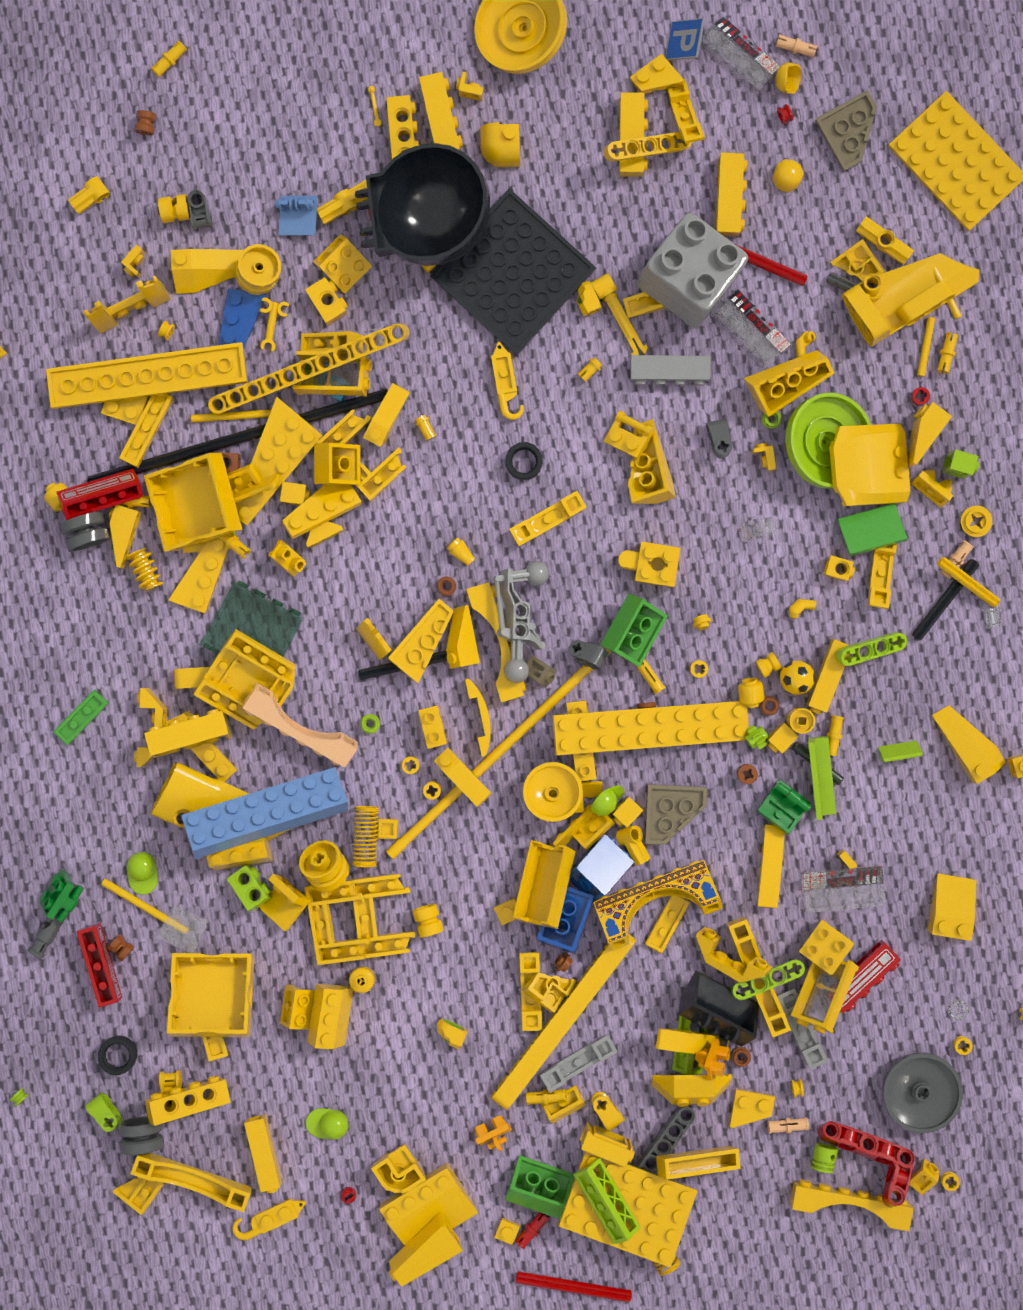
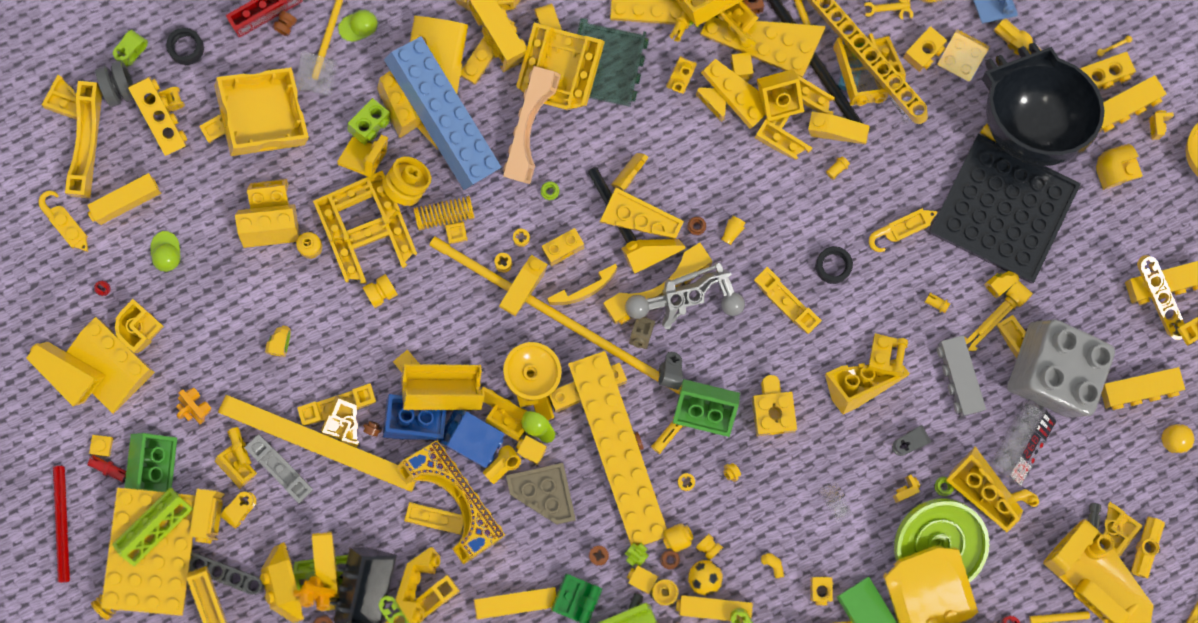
camera: 75 degrees right, 10 degrees down
red axle [735,244,808,286] -> none

